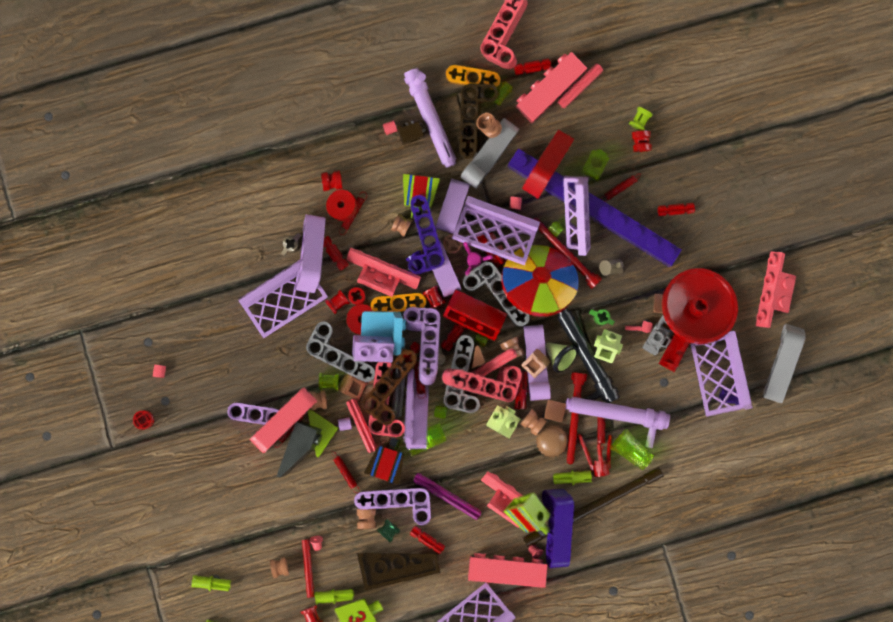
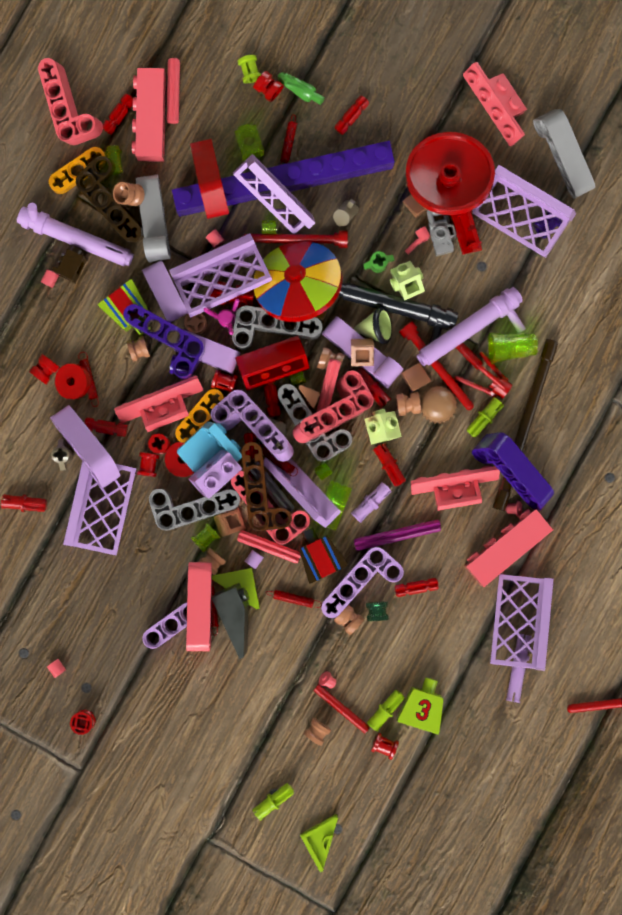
camera: 40 degrees left, 0 degrees up
dark brown wing [357,553,441,591] -> none
lime torso [503,493,550,537] -> none
none -> red axle [1,494,47,512]
none -> bright green piece [277,72,325,105]
none -> lavender pin [351,482,392,523]
none -> red axle [373,443,406,487]

